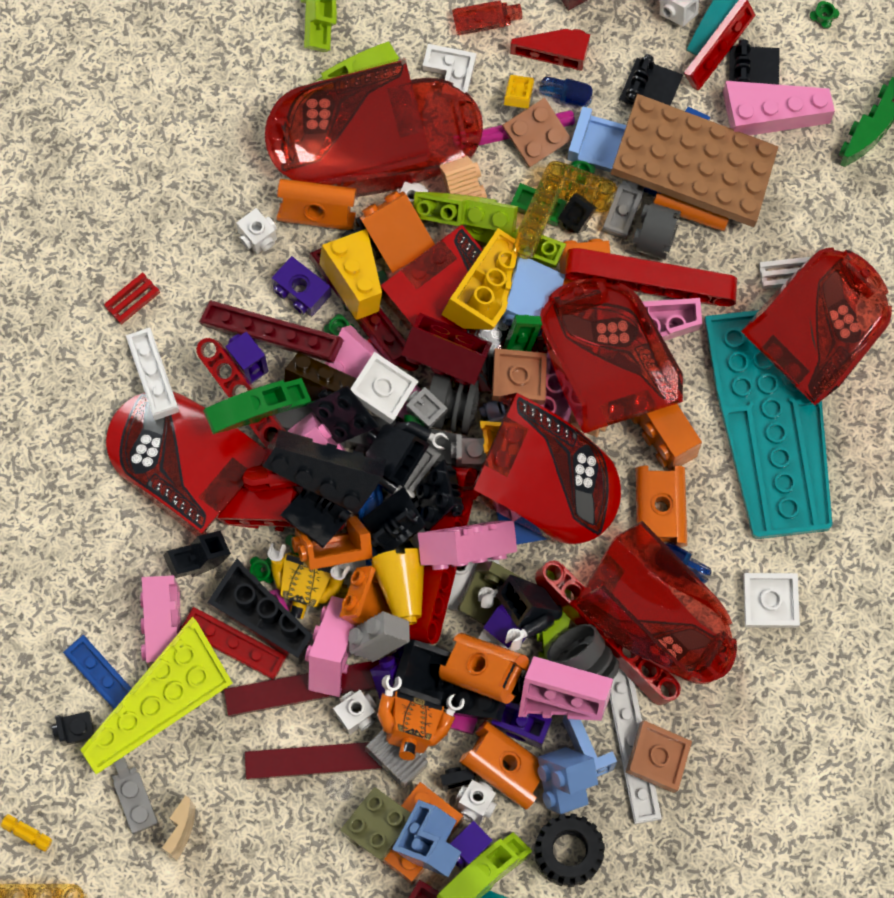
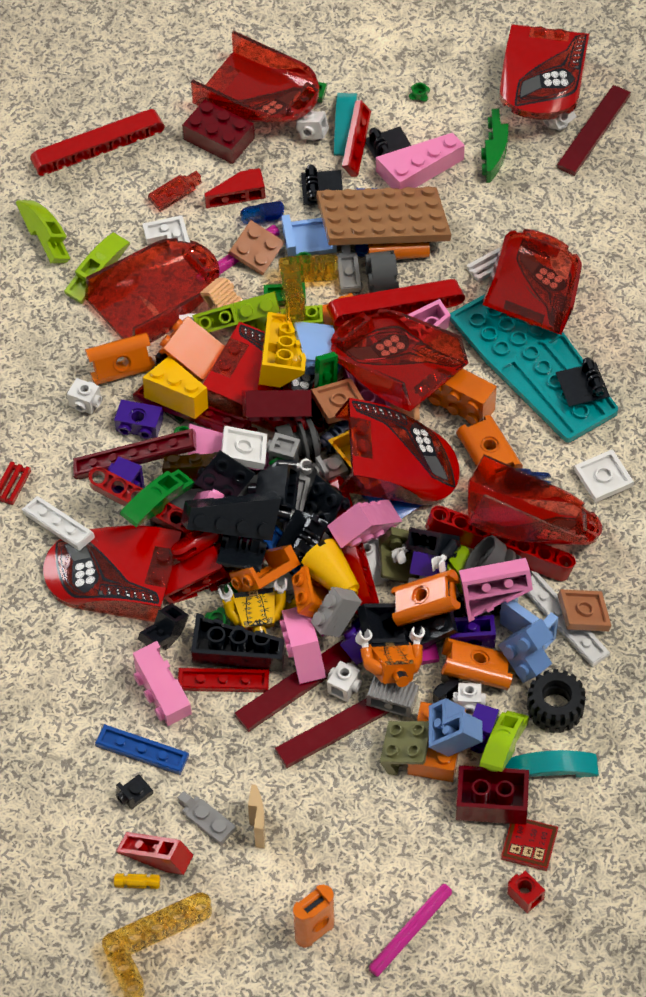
camera: 25 degrees left, 15 degrees down
neon yellow wing [80,617,233,775] -> none
clear red windscreen [265,57,431,185] -> none
yellow plate [504,75,534,109] -> none
black bracket [558,193,597,234] -> none
none -> red slope [116,832,194,875]
none -> black hinge [556,357,610,407]

